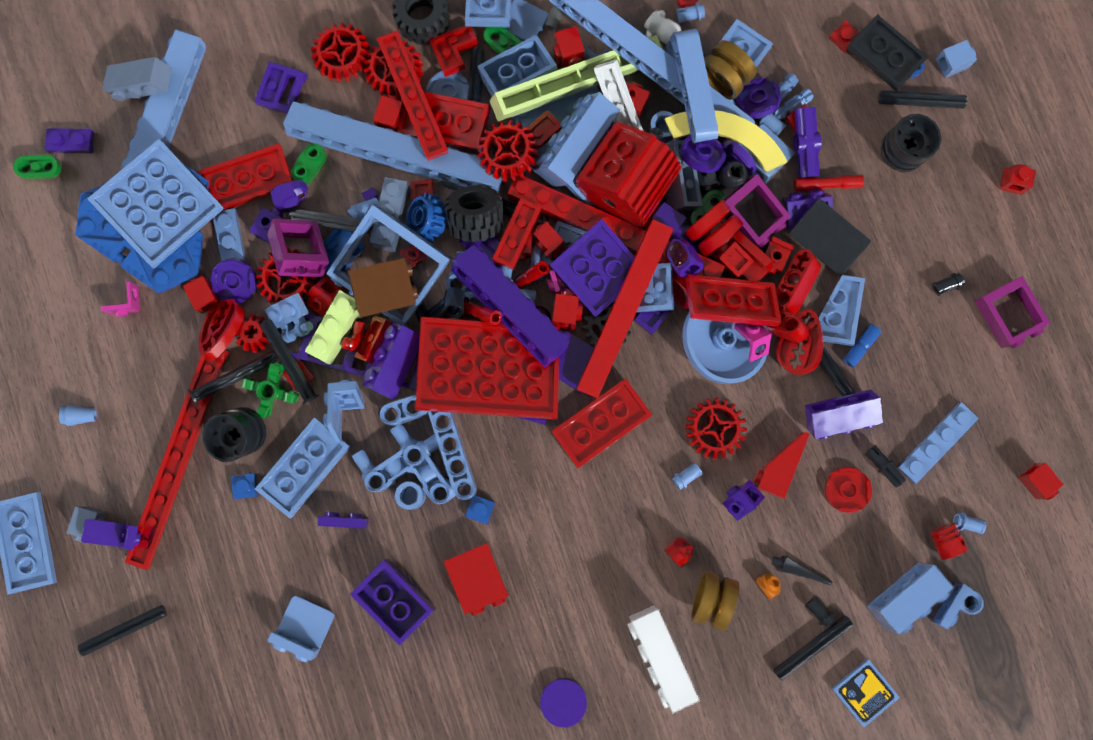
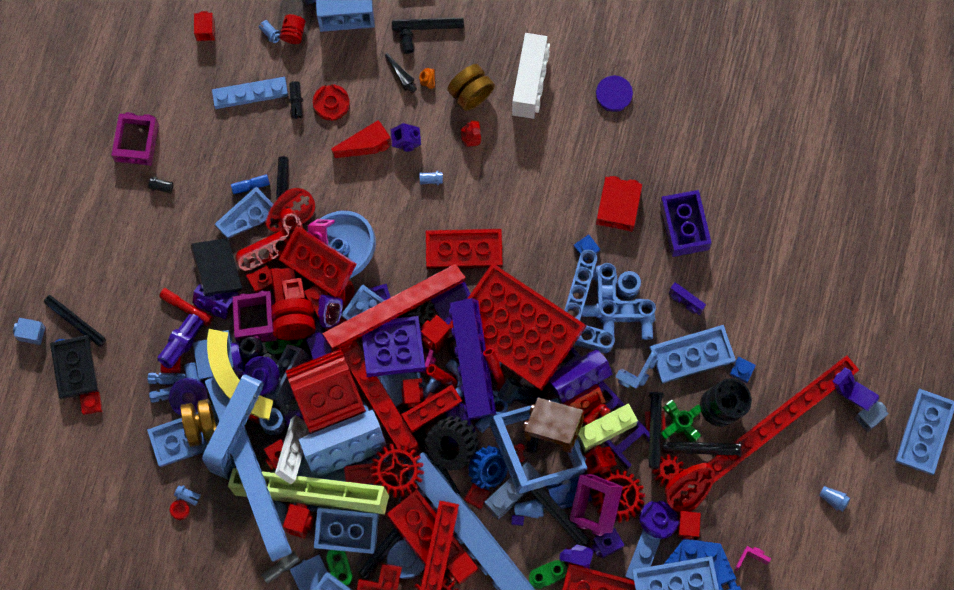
camera: 150 degrees left, 10 degrees down
black axle [77,605,167,656] -> none
medium blue plate [264,293,313,343] -> none
medium blue bracket [267,596,335,662] -> none
white animal [644,10,681,45] -> none
red gear [684,397,747,460] -> none
brick [805,389,883,439] -> none
black wheel [880,114,942,172] -> none
red brick [999,164,1036,195] -> none

